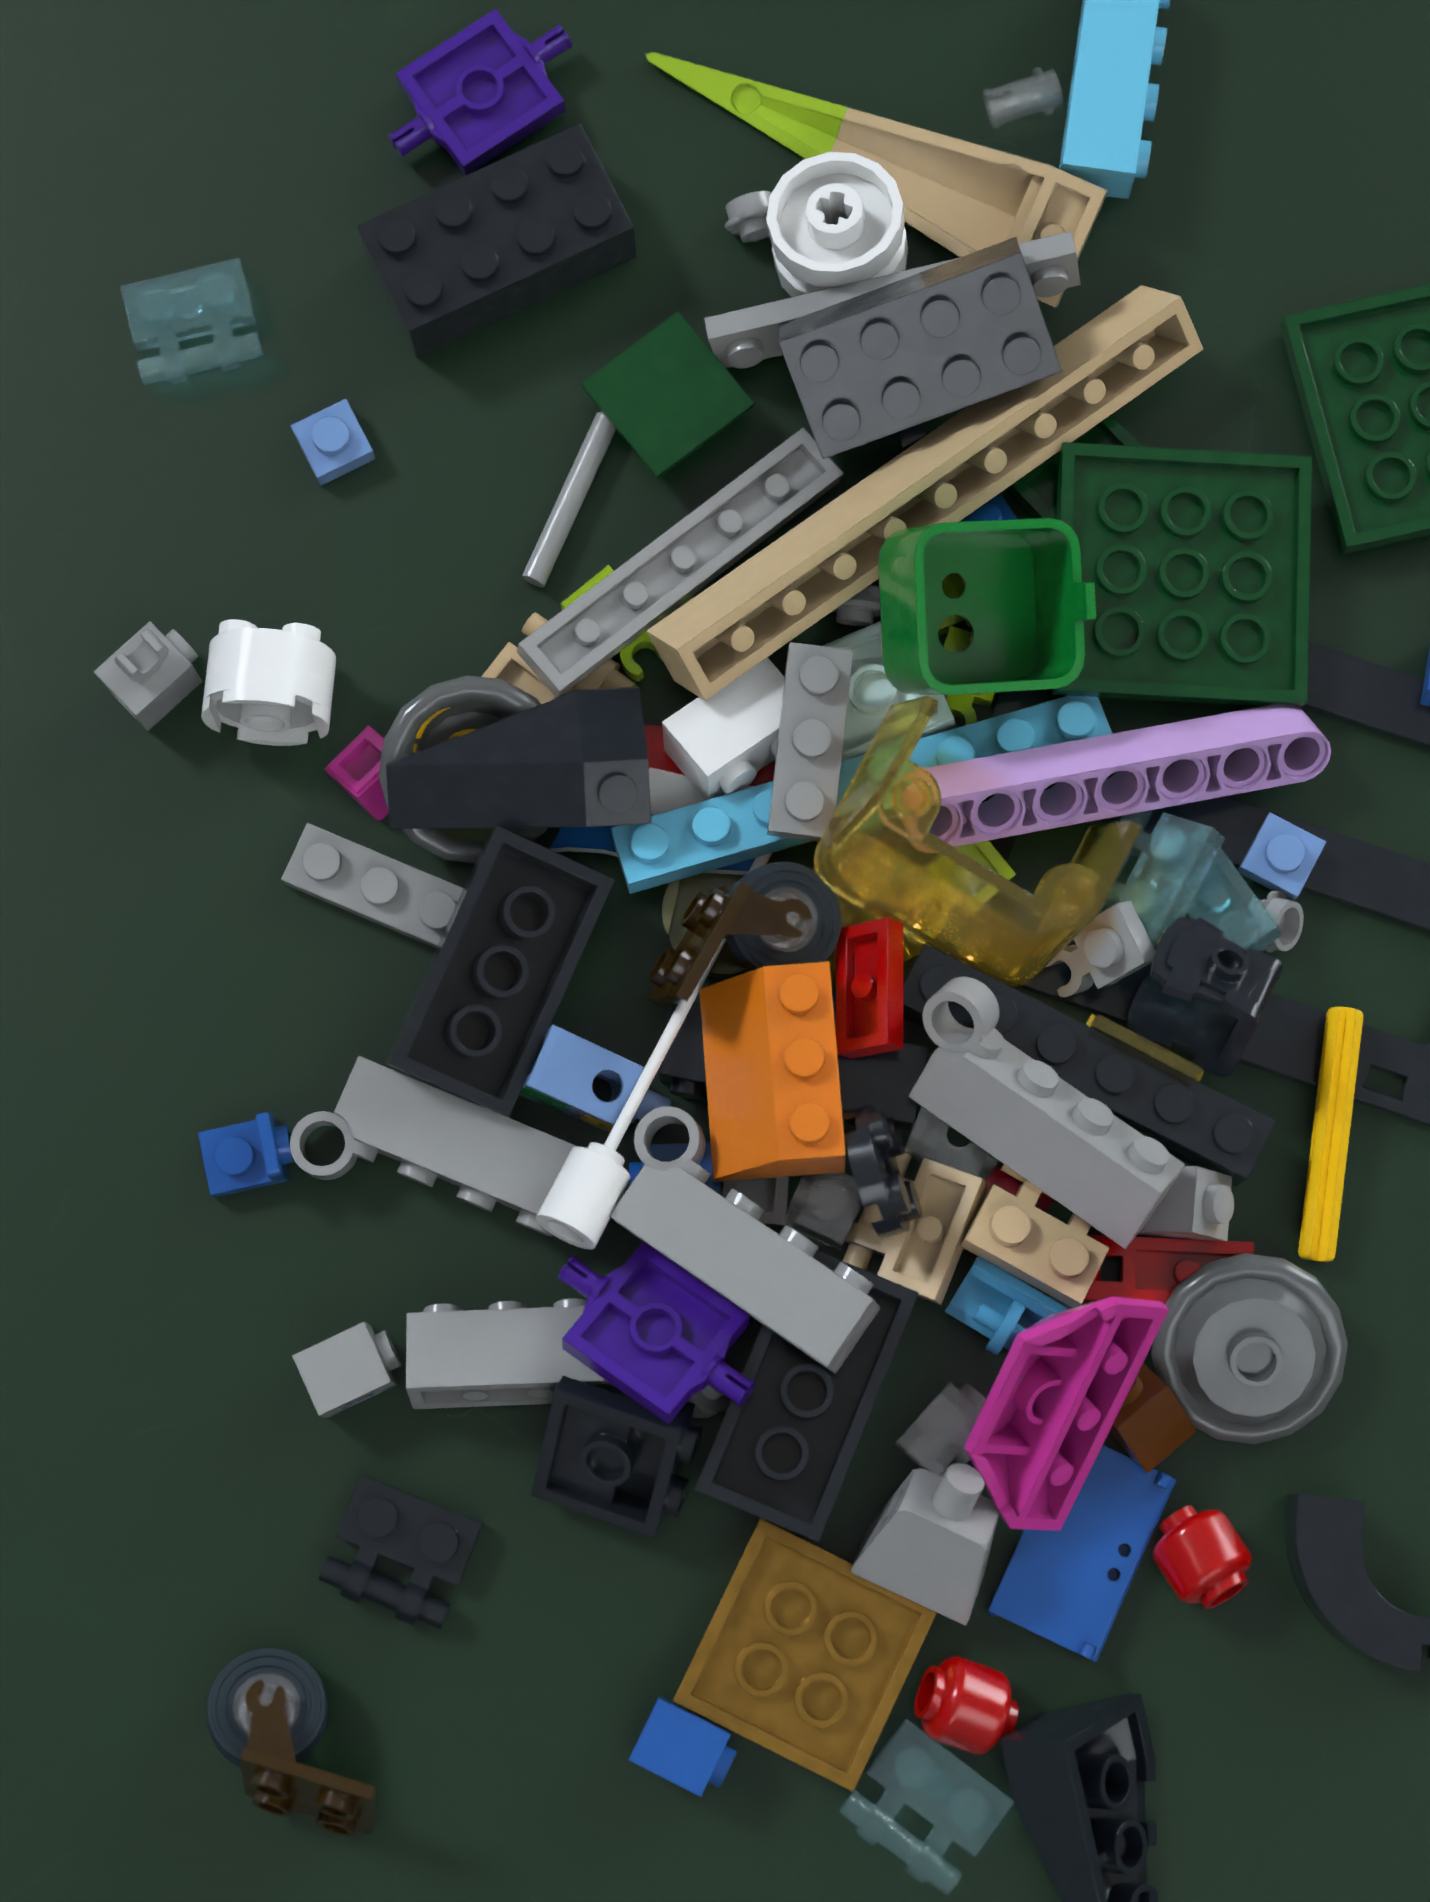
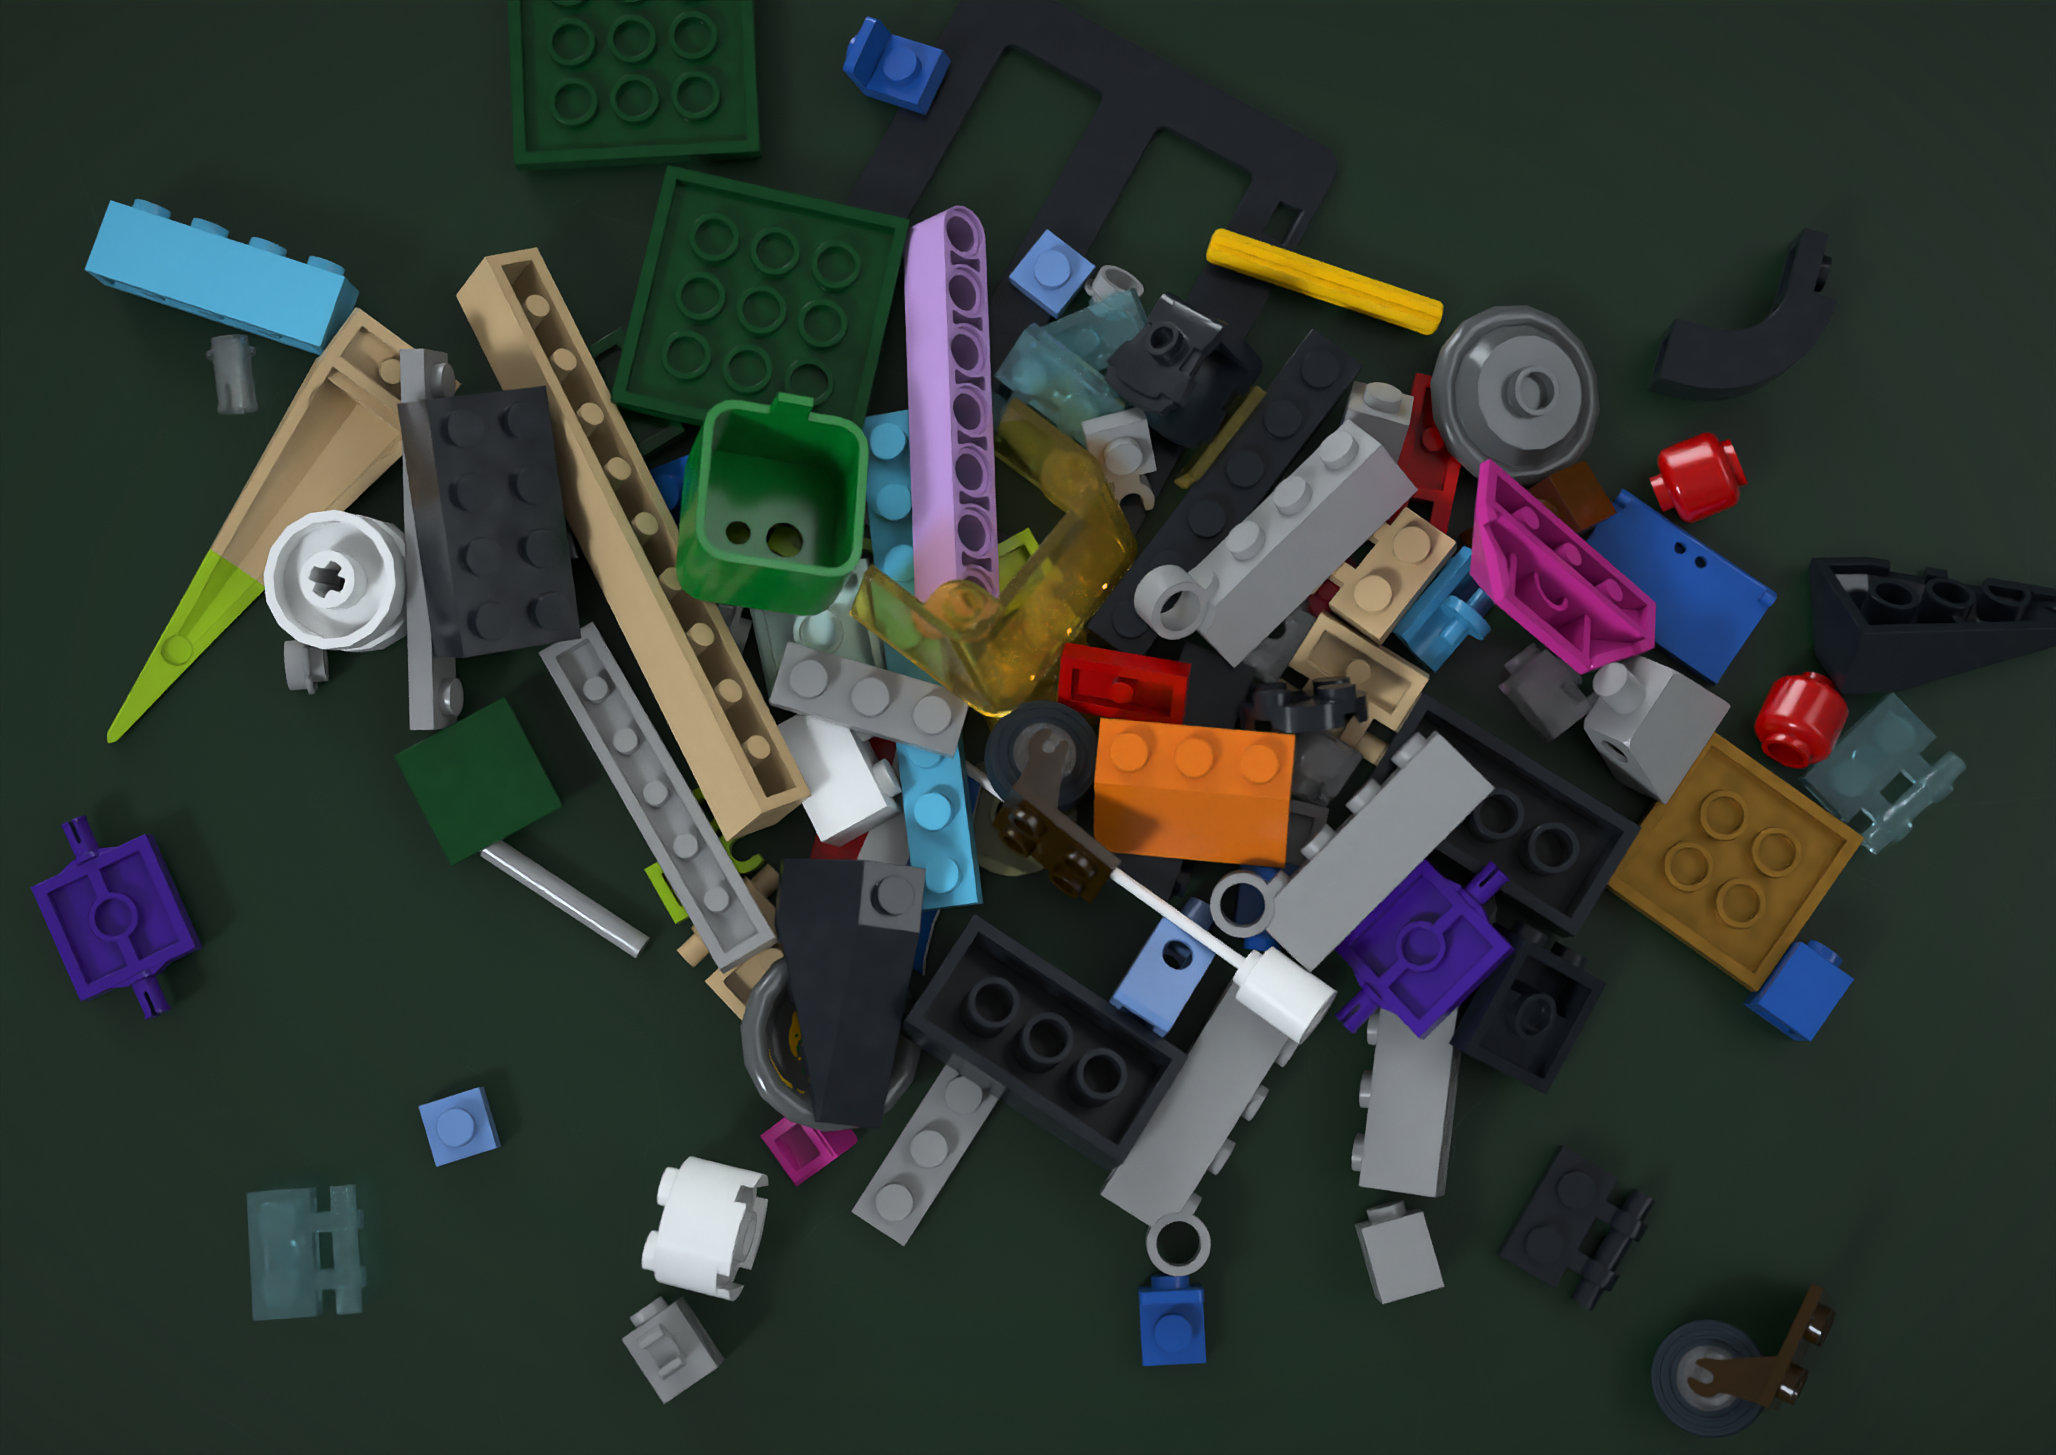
camera: 80 degrees left, 5 degrees up
black brick [357,123,637,358] -> none

